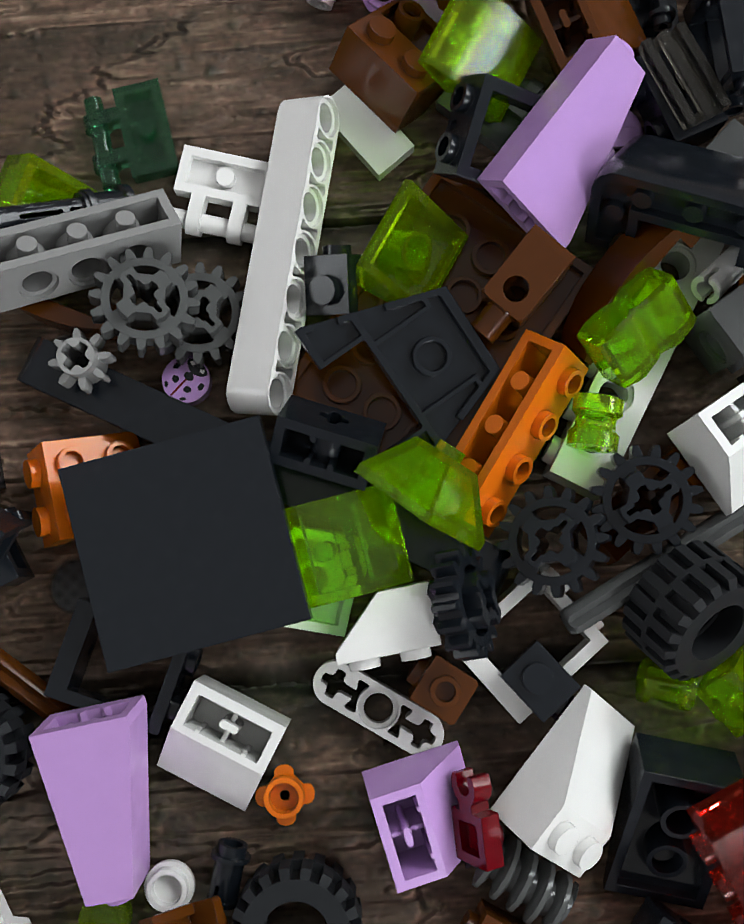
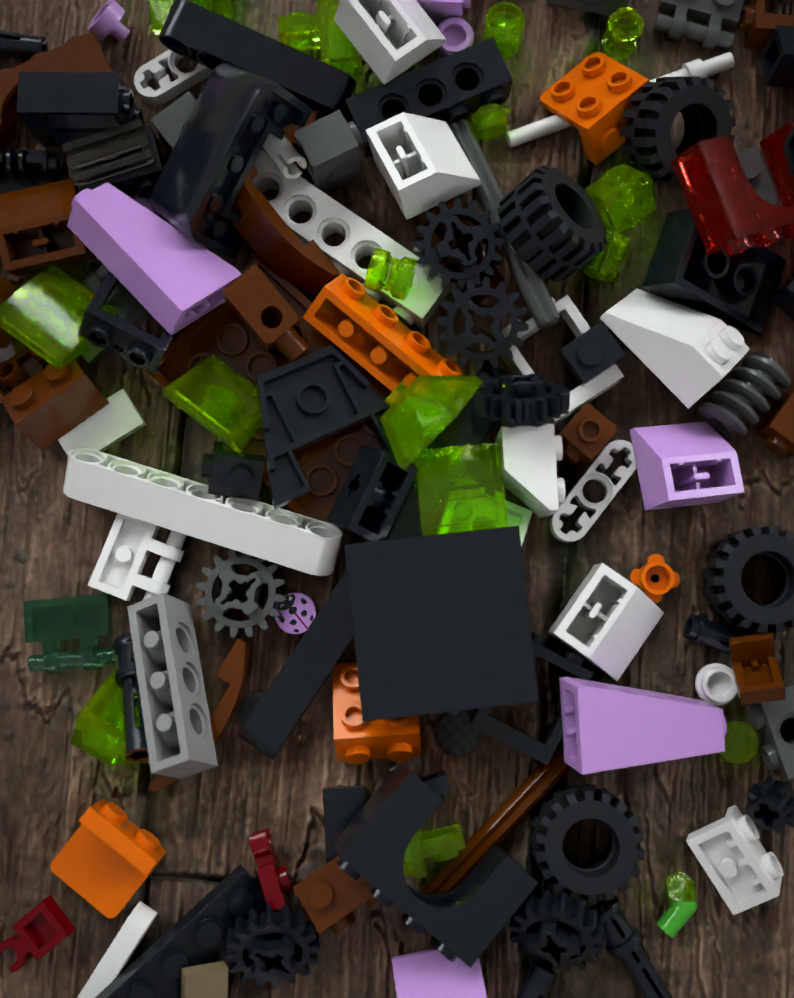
camera: 80 degrees left, 0 degrees up
light grey gear [48,328,117,394] -> none
dark grey gear [88,247,200,358] -> none
dark red plate [451,767,505,872] -> none
clear neon green brick [577,267,697,388] -> none

